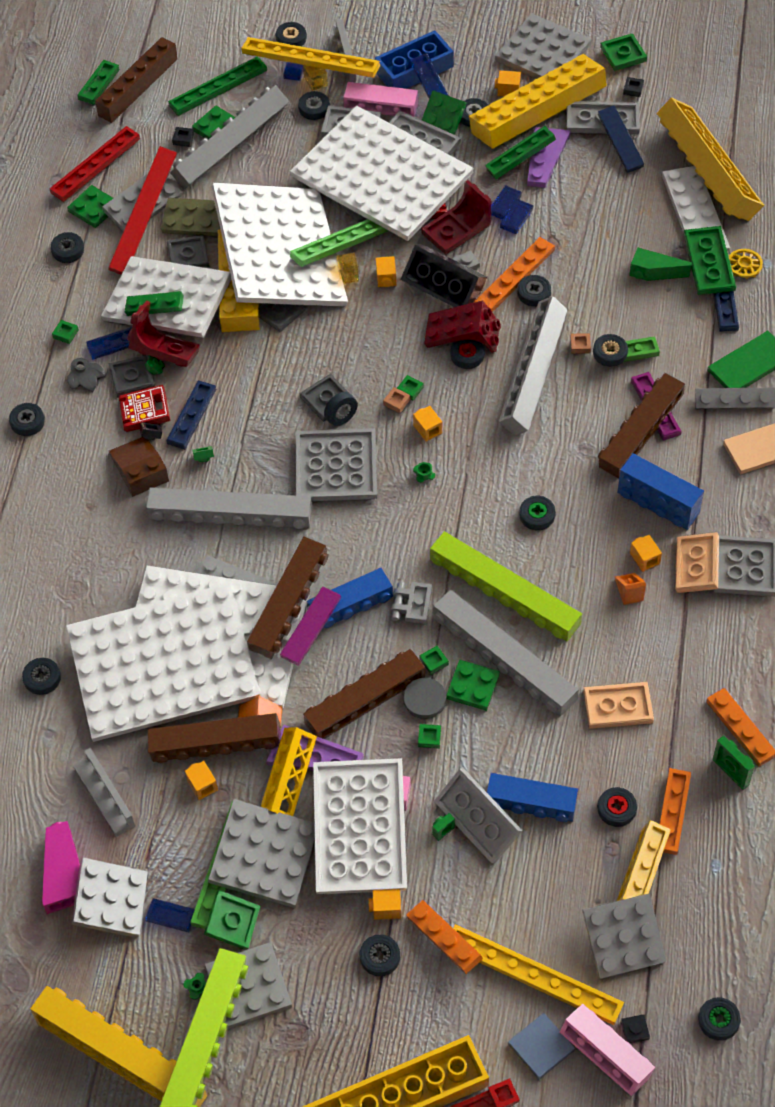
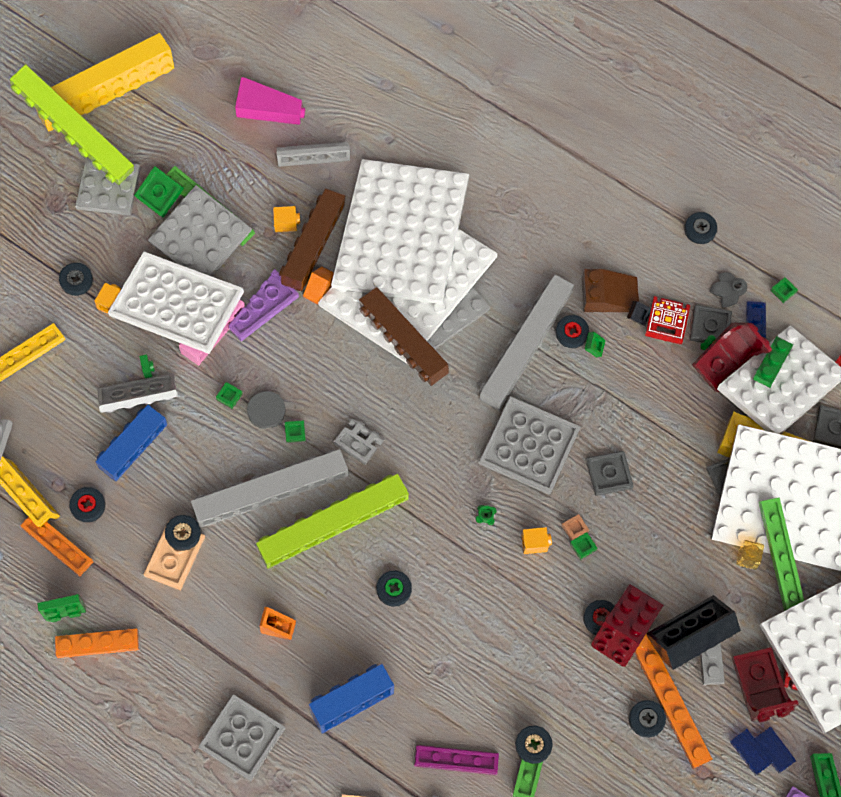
camera: 110 degrees right, 10 degrees up
black bush [22,657,61,695] -> none
plate [71,858,148,938] -> none
clear blue tile [145,898,195,933] -> none
dark blue tile [166,380,217,450] -> none
green plate [183,973,206,1000] -> none
yellow fence [260,727,317,816] -> none
magenta tile [280,586,341,666] -> none
reddish brown brick [303,649,425,739] -> none
blue brick [307,568,393,629] -> none
black bush [324,392,358,426] -> none
light orange brick [376,256,397,287] -> none
orange plate [406,900,483,974] -> none
green plate [446,660,500,711] -> none
brick [499,296,567,435] -> none
nougat plate [570,333,591,354] -> none
reddish brown brick [598,373,685,479] -> none
light orange brick [630,535,662,572] -> none
light nougat tile [675,532,719,593] -> none
none -> black bush [165,515,201,551]
none -> black bush [555,315,589,348]

